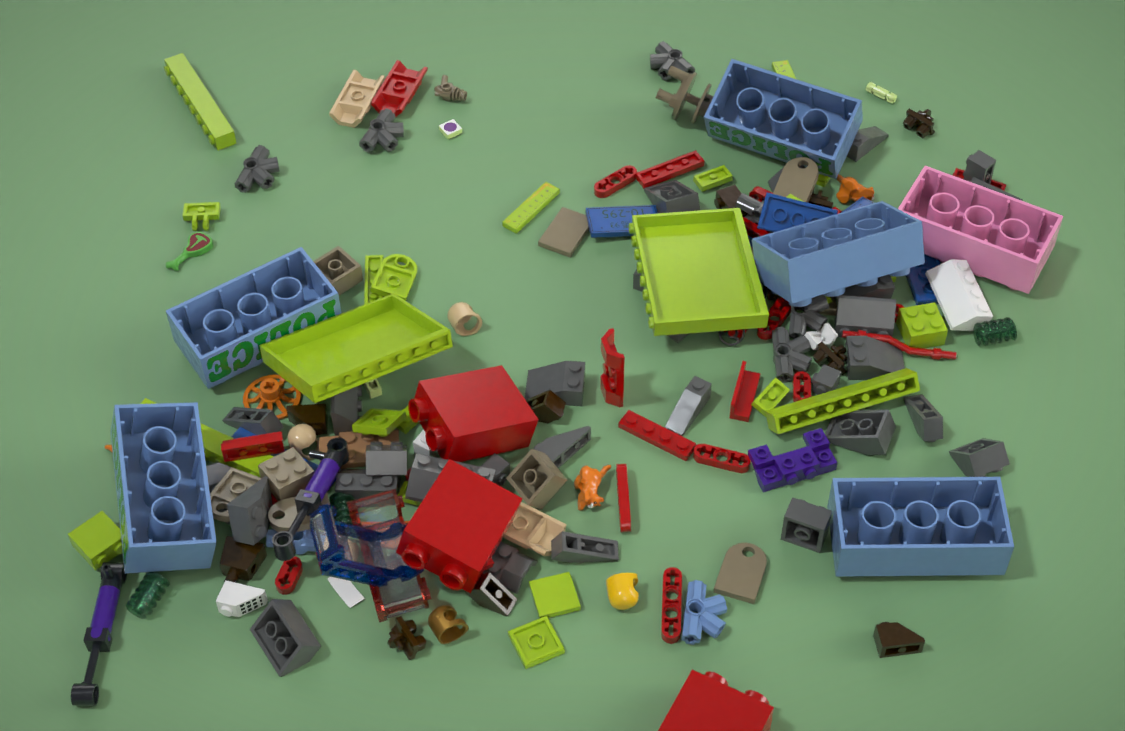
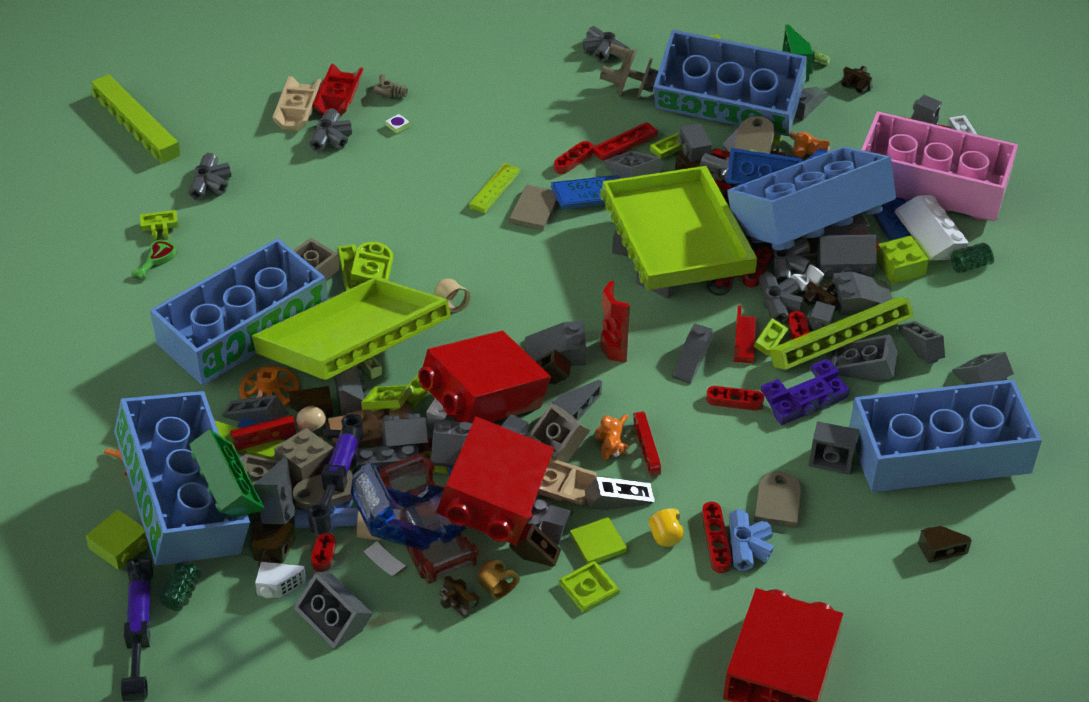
camera: 10 degrees left, 5 degrees down
red plate [618,410,696,461] -> none
red bar [842,330,957,360] -> none
none -> green slope [189,429,265,517]
none -> dark grey brick [678,123,712,162]
none -> green slope [782,24,815,81]
none -> white plate [948,115,978,135]

